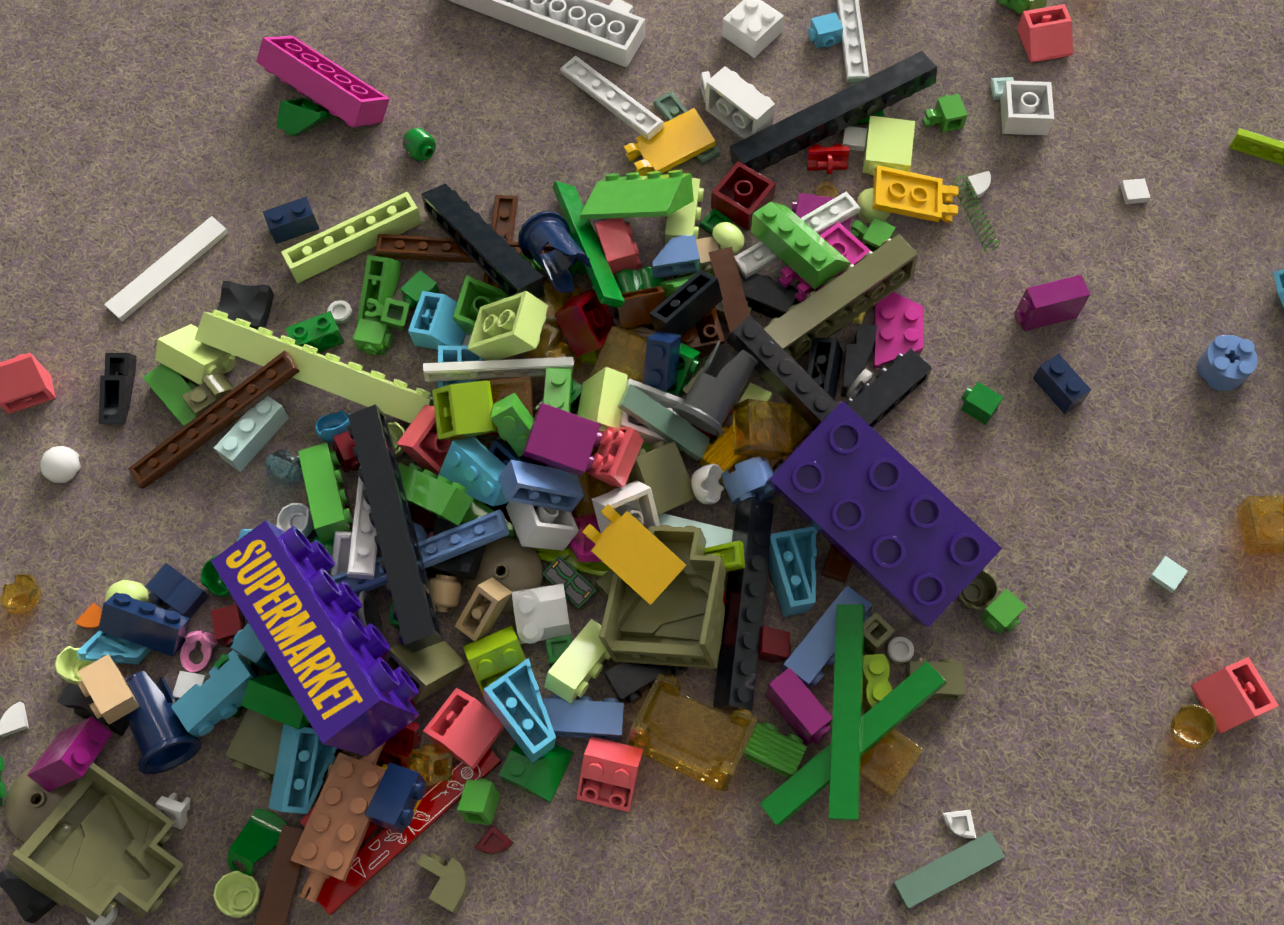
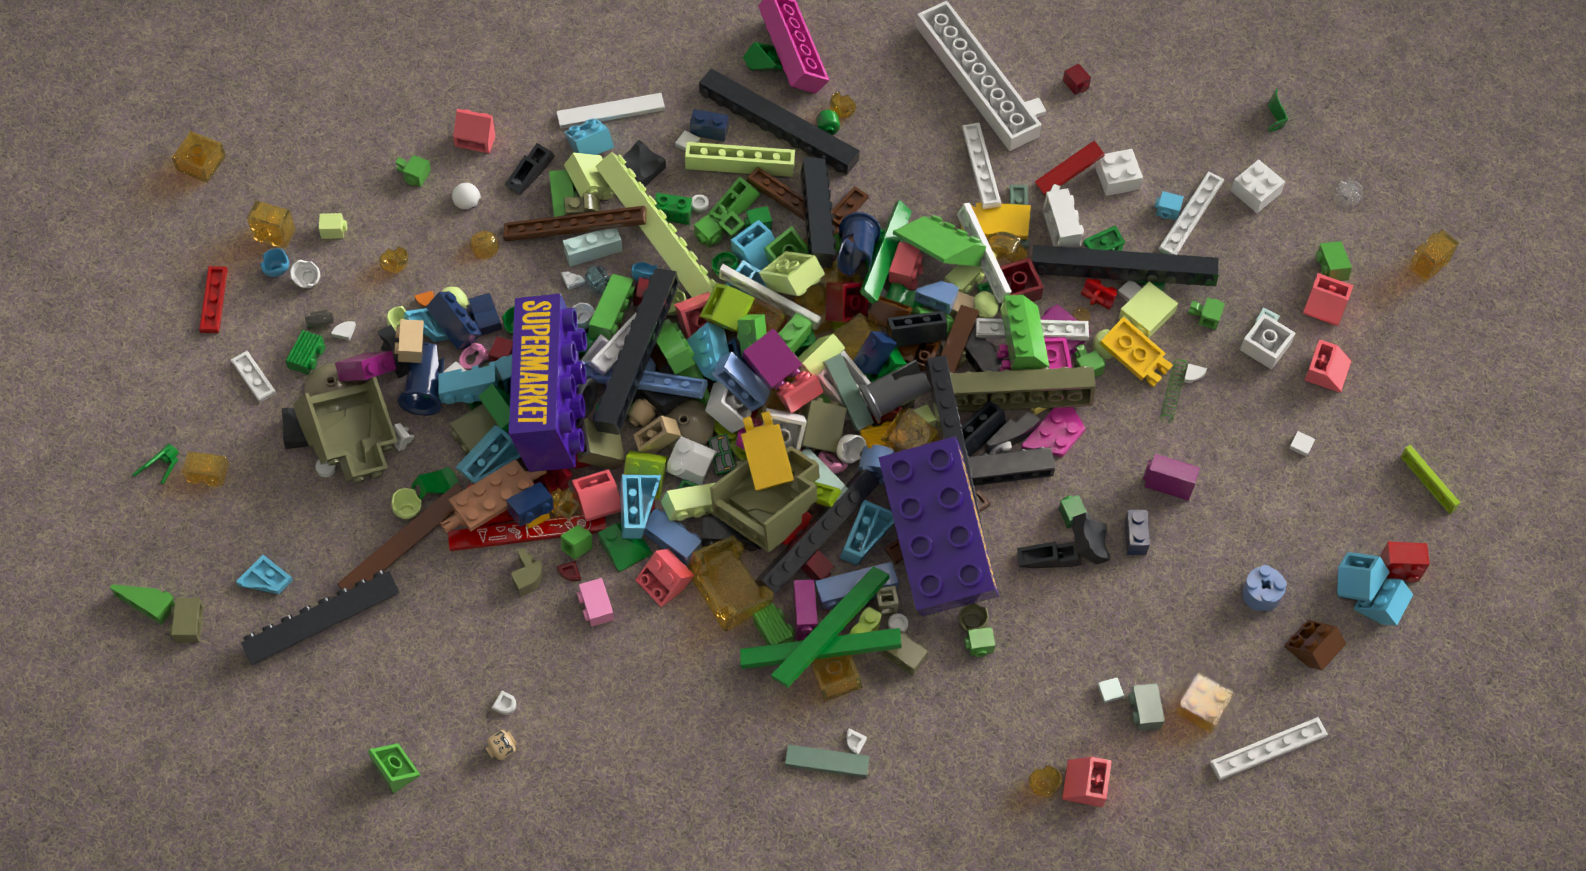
camera: 30 degrees right, 5 degrees down
none -> clear yellow hair [470,230,499,259]
none -> white tile [561,272,585,290]
none -> medium azure slope [564,119,614,155]
none -> bright pink brick [577,578,614,627]
none -> white tile [675,130,700,151]
none -> black brick [699,69,860,175]
none -> green hair [711,251,739,276]
none -> bright pink piece [818,451,848,473]
none -> clear yellow hair [829,91,857,118]
none -> white tile [957,203,1011,303]
none -> clear yellow brick [987,231,1028,263]
none -> black slope [1017,541,1082,568]
none -> red tile [1035,140,1105,197]
none -> black brick [1072,512,1111,564]
none -> green slope [1083,225,1126,251]
none -> brick [1128,683,1165,731]
none -> coral slope [1304,339,1351,393]

